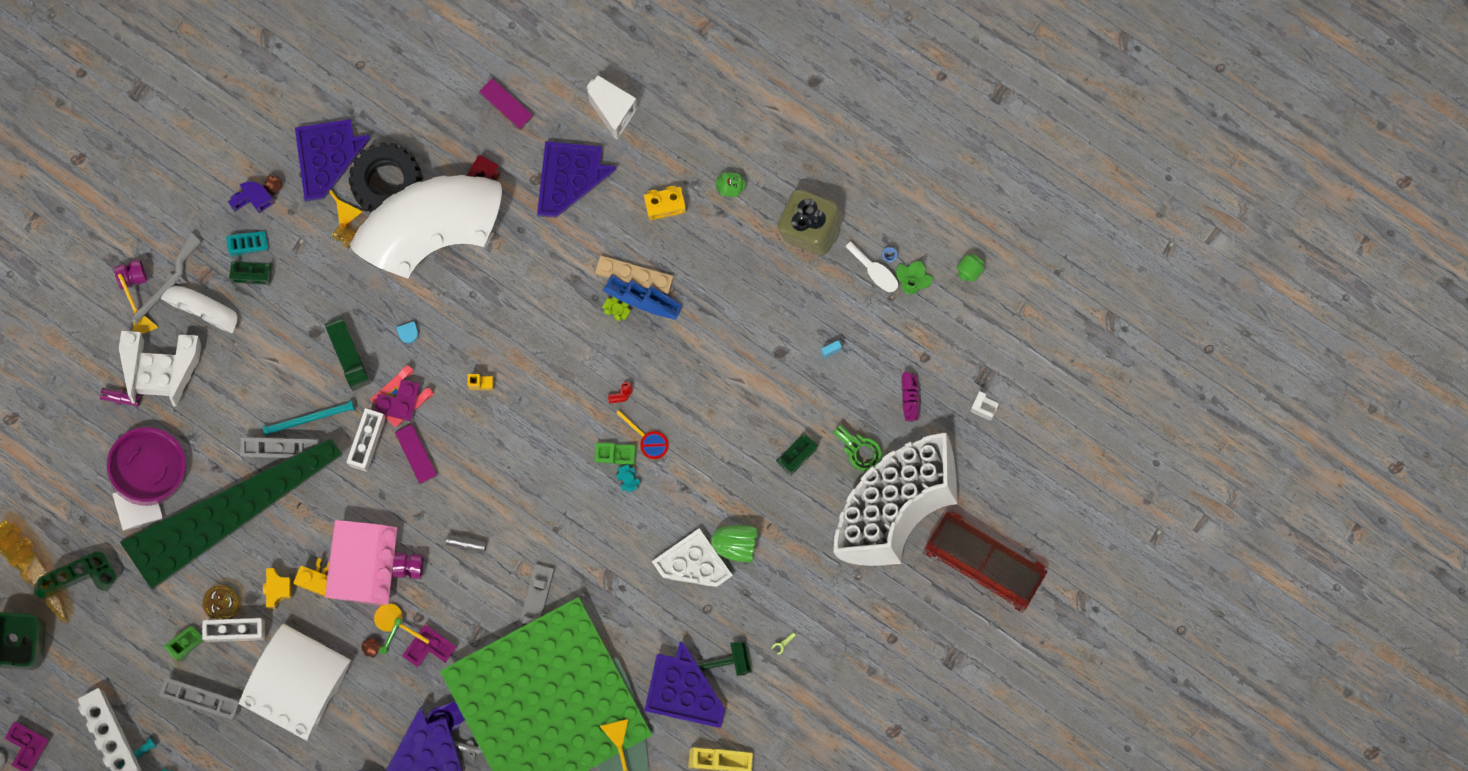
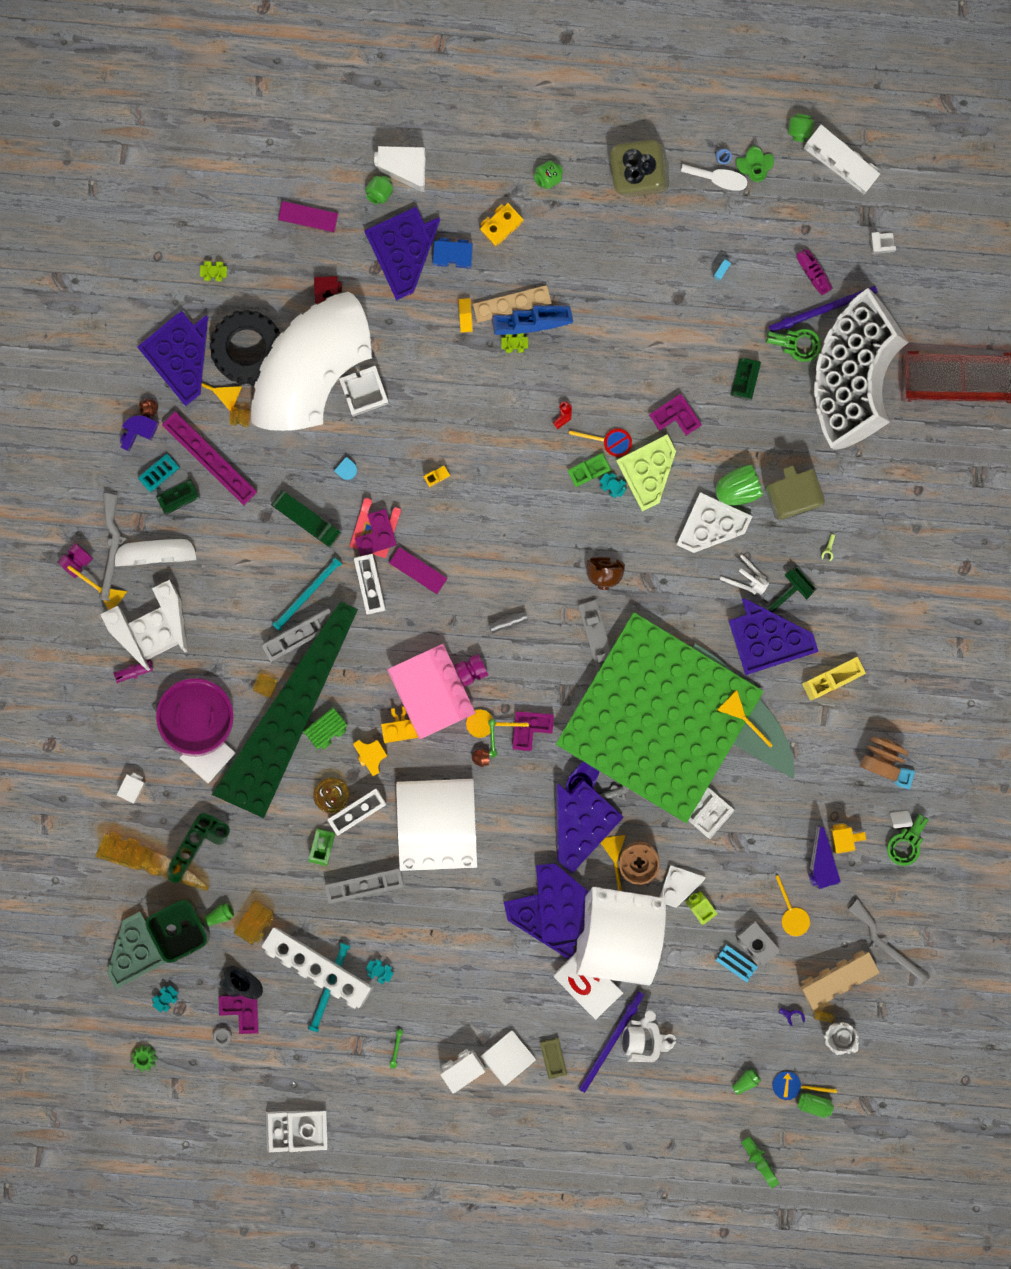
camera: 30 degrees left, 10 degrees up
none -> white brick [117,773,146,804]
none -> magenta plate [162,412,257,506]
none -> lime piece [200,261,227,282]
none -> bright green cone [204,903,234,927]
none -> black piece [219,966,263,999]
none -> clear yellow brick [233,900,275,945]
none -> clear yellow tile [252,673,278,698]
none -> bright green brick [303,707,348,750]
none -> white piece [339,366,389,416]
none -> bright green head [365,175,393,205]
none -> blue brick [433,238,473,269]
none -> yellow piece [459,298,473,333]
none -> reddish brown cylinder [586,557,625,590]
none -> yellowish green plate [616,434,676,512]
none -> magenta plate [649,394,702,436]
none -> white plant [720,554,770,595]
none -> olive piece [764,466,825,521]
none -> dark purple bar [768,286,878,332]
none -> white wedge [804,125,880,195]

